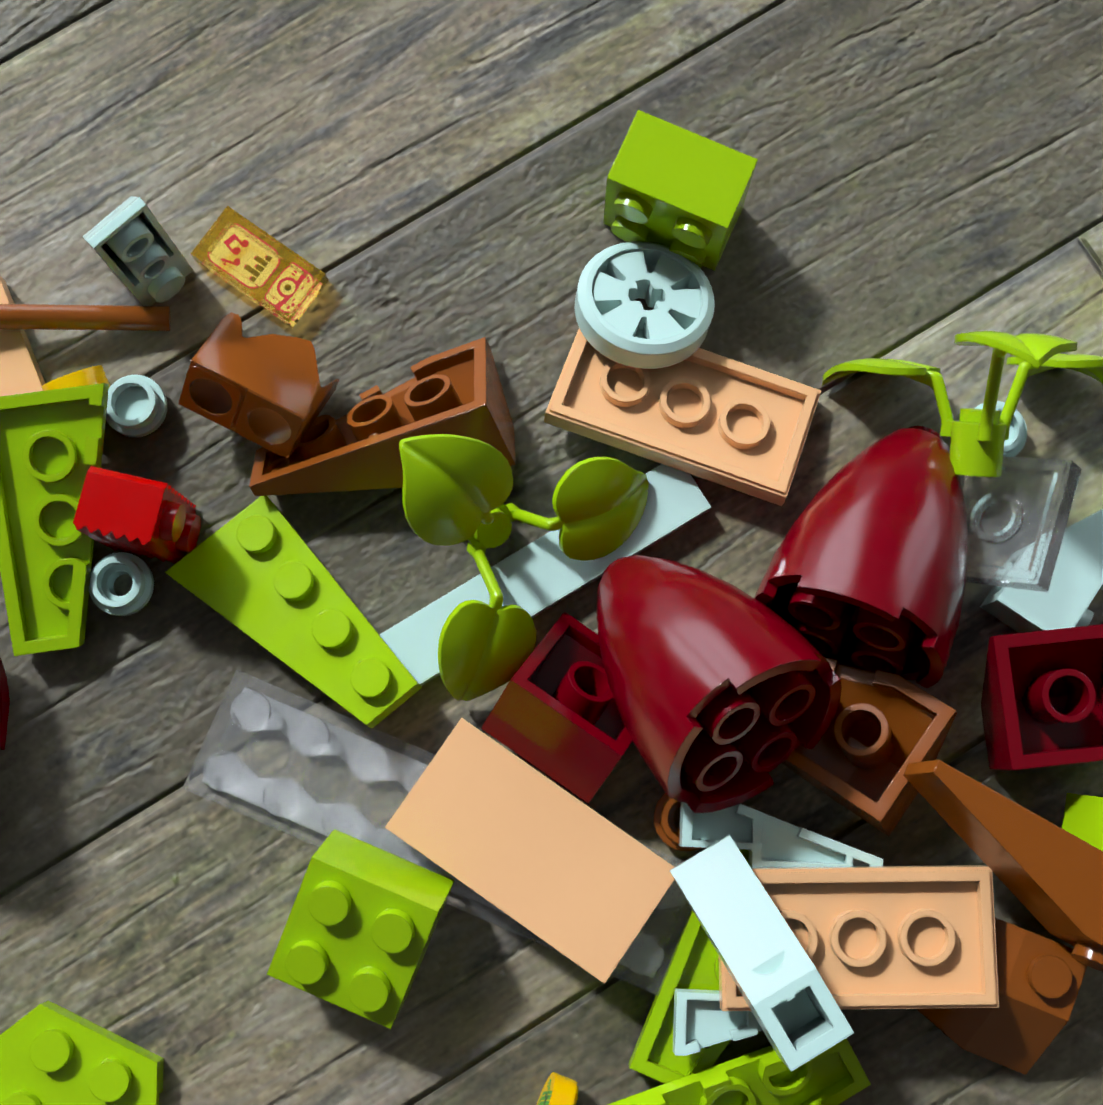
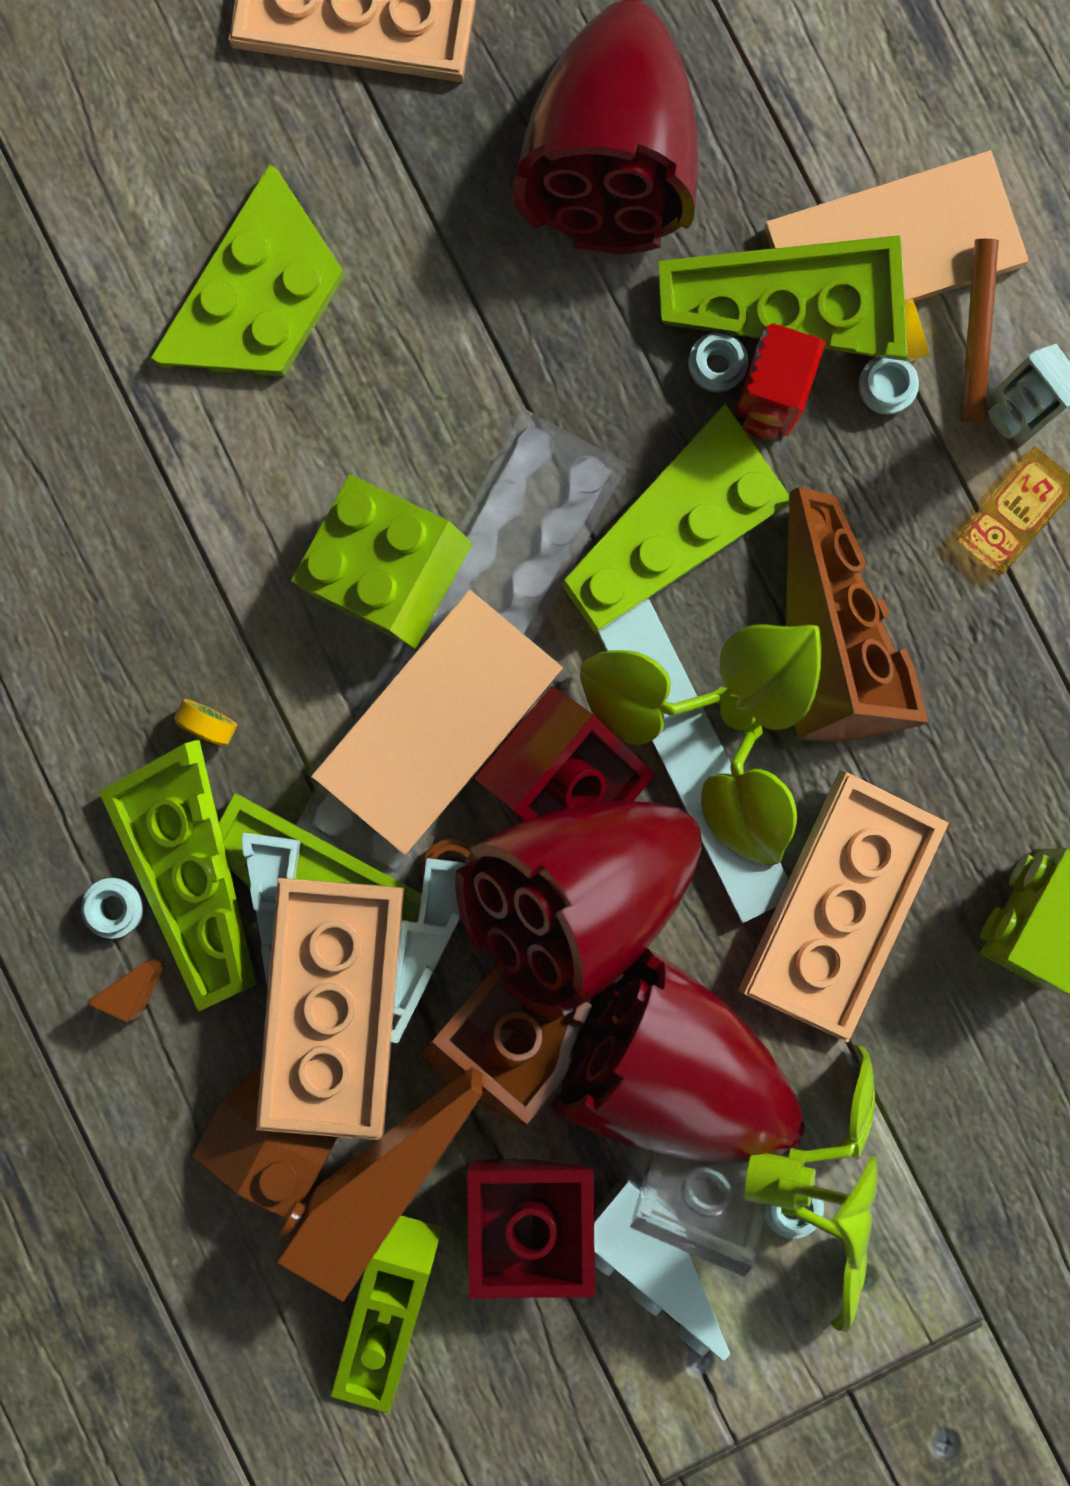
camera: 90 degrees right, 5 degrees up
dark orange piece [178,312,339,459] -> none
light aqua wheel [574,241,715,369] -> none
light aqua slope [669,835,854,1072] -> none

